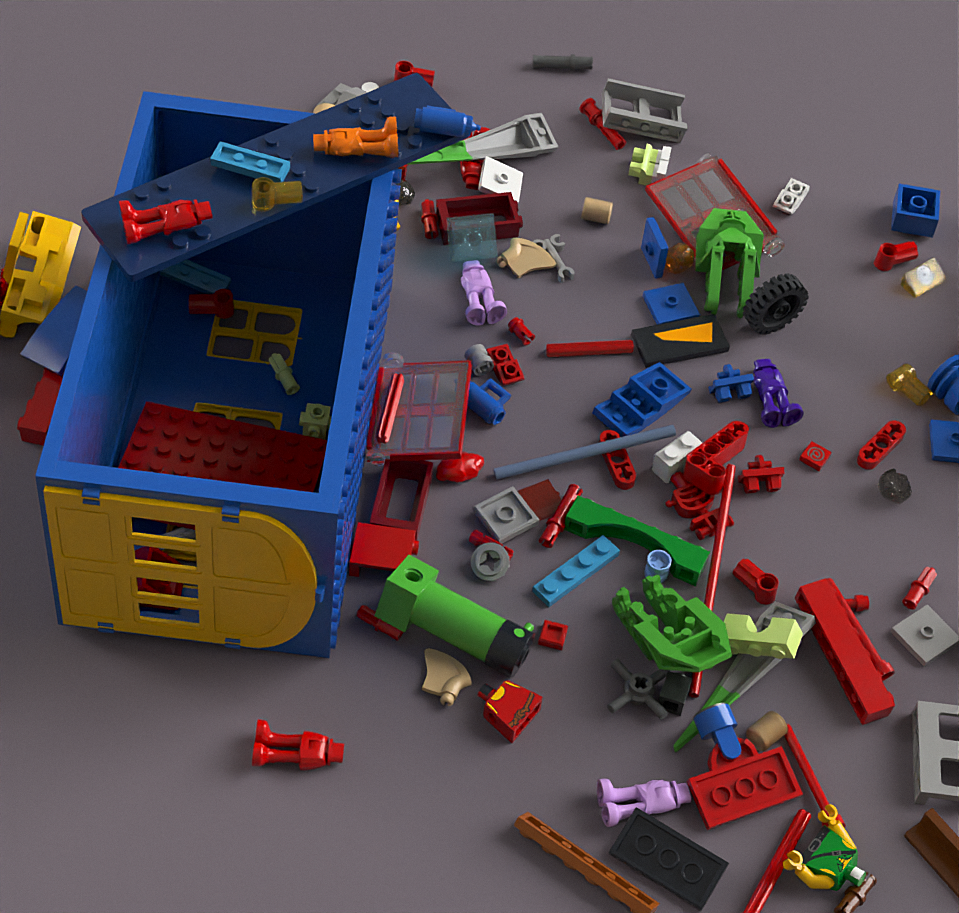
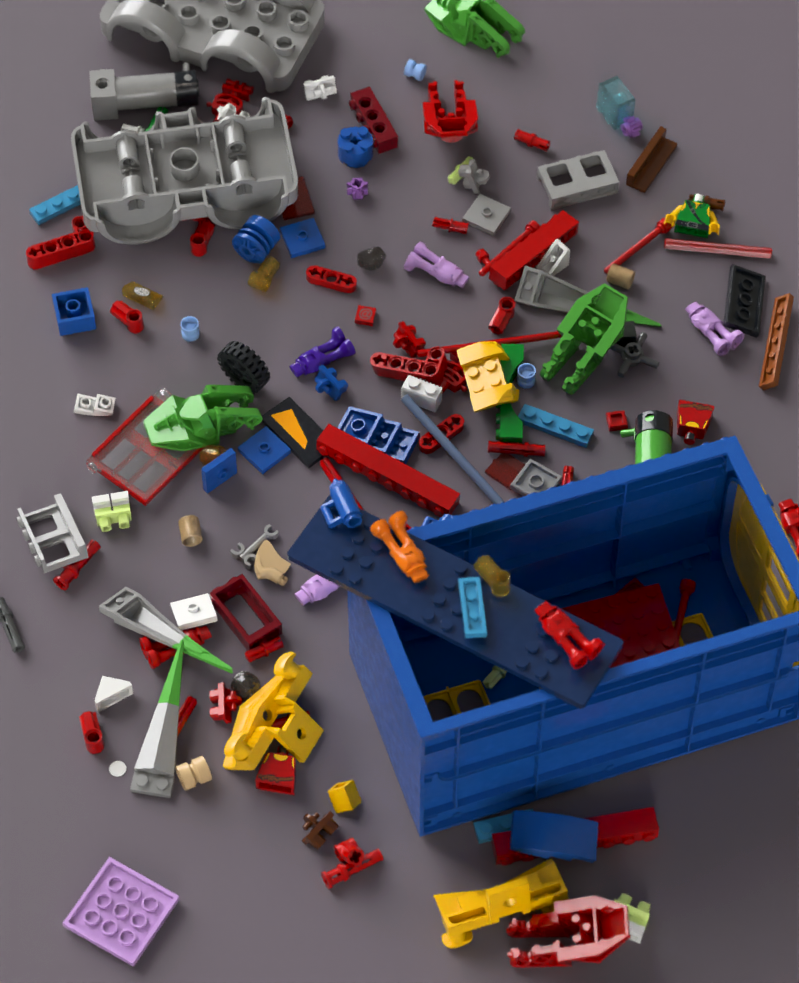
camera: 110 degrees left, 5 degrees up
clear light blue brick [446,213,498,262] -> none
light grey gear [471,542,510,581] -> none
red plate [686,702,803,830] -> none
yellowish green arch [724,613,803,659] -> none
none -> lavender plate [62,857,180,967]
none -> white slope [94,676,133,712]
none -> light blue wheel [181,316,200,342]
none -> red brick [316,423,460,517]
none -> lavender piece [404,242,469,288]
none -> yellow piece [457,341,519,412]
none -> white slope [536,239,570,276]

